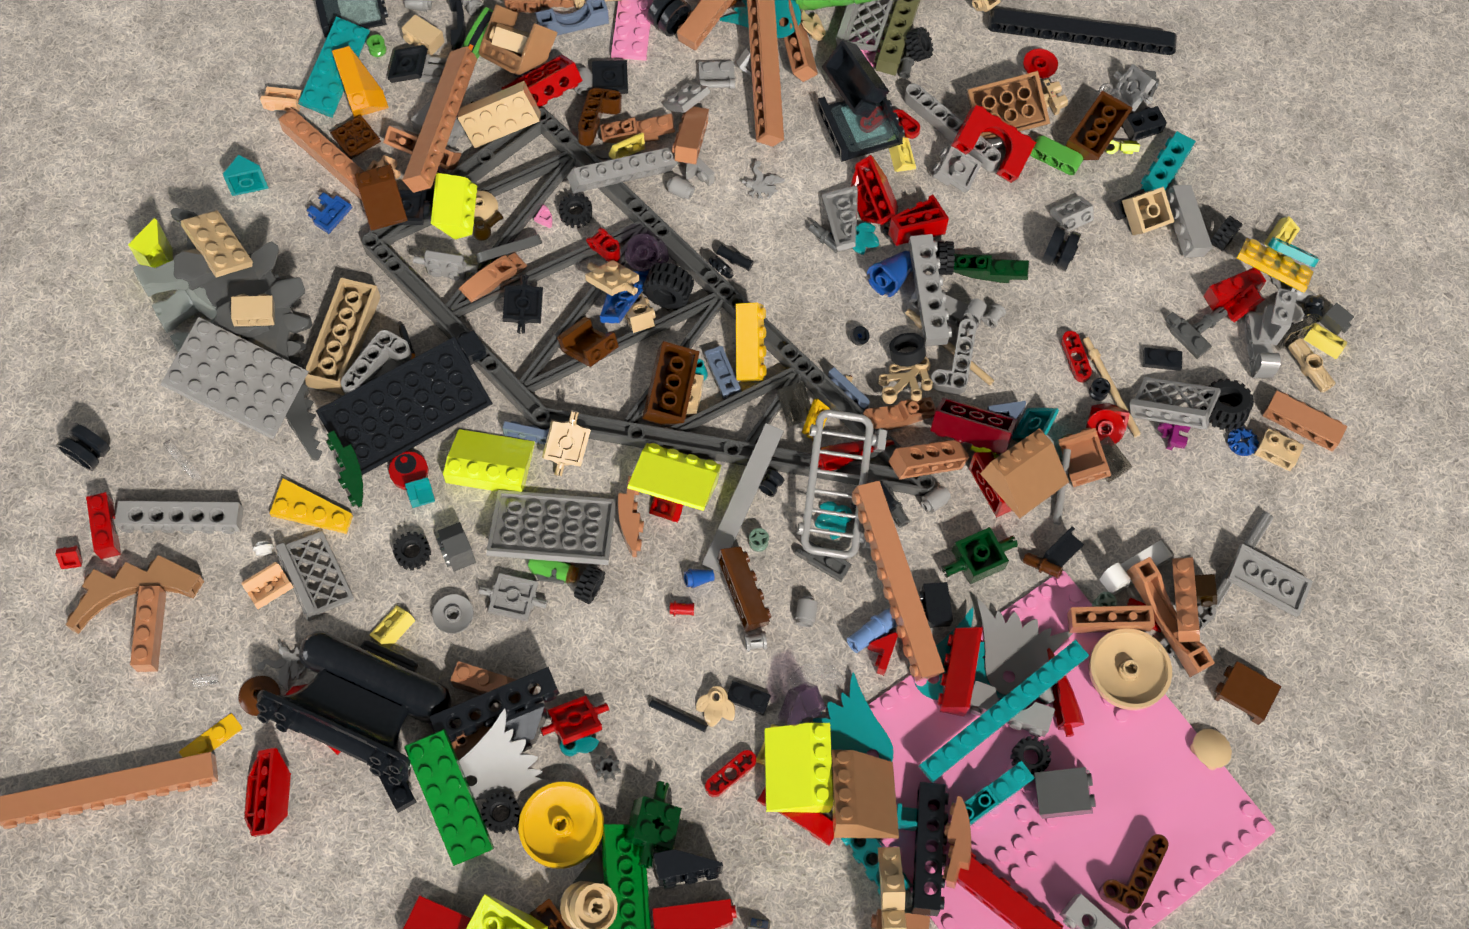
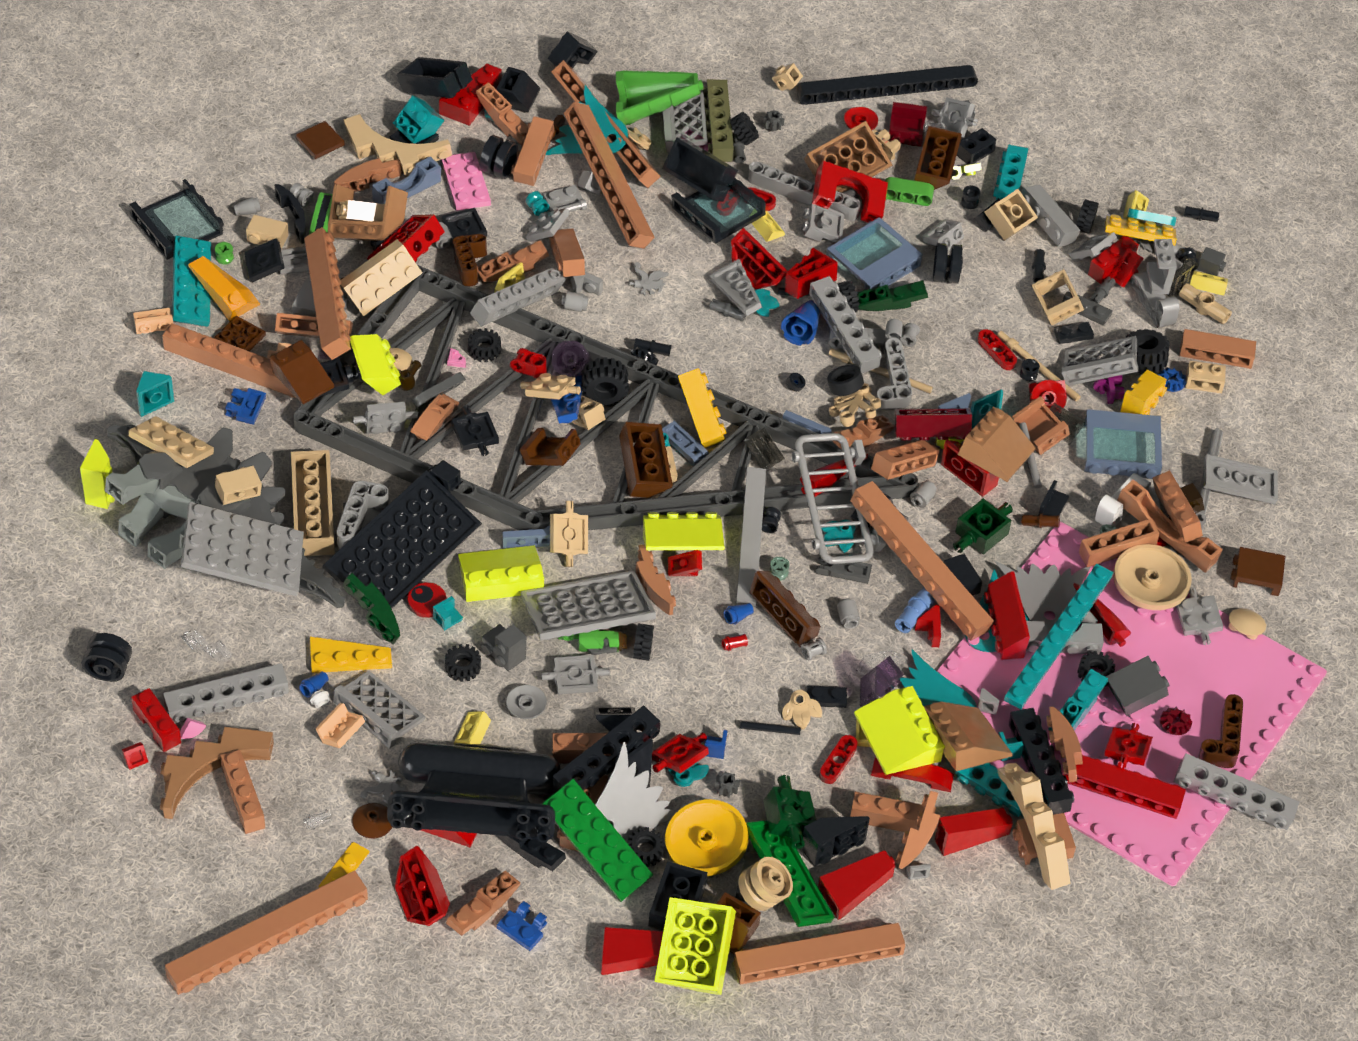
camera: 20 degrees left, 15 degrees down
yellow tile [802,399,830,441] -> none
none -> bright pink tile [180,718,206,739]
none -> blue cone [299,671,329,698]
none -> nougat slope [446,870,521,936]
none -> blue plate [497,901,547,951]
none -> teal wheel [526,191,549,216]
none -> black slope [594,707,637,732]
none -> black brick [648,861,708,930]
none -> blue panel [705,730,728,759]
none -> dark grey gear [763,110,785,131]
none -> panel [826,217,923,290]
none -> nougat brick [850,792,936,832]
none -> dark red panel [888,102,927,147]
none -> nougat slope [895,791,940,870]
none -> red slope [935,808,1013,856]
none -> black wheel [961,185,981,210]
none -> light grey slope [977,688,999,715]
none -> black pin [1032,249,1046,283]
none -> tan window [1032,269,1084,326]
none -> light grey plate [1069,232,1117,260]
none -> panel [1084,409,1162,479]
none -> red plate [1104,723,1153,769]
none -> yellow wedge [1120,370,1167,415]
none -> dark red gear [1160,706,1193,735]
none -> light grey plate [1176,587,1223,645]
none -> black axle [1184,206,1220,222]

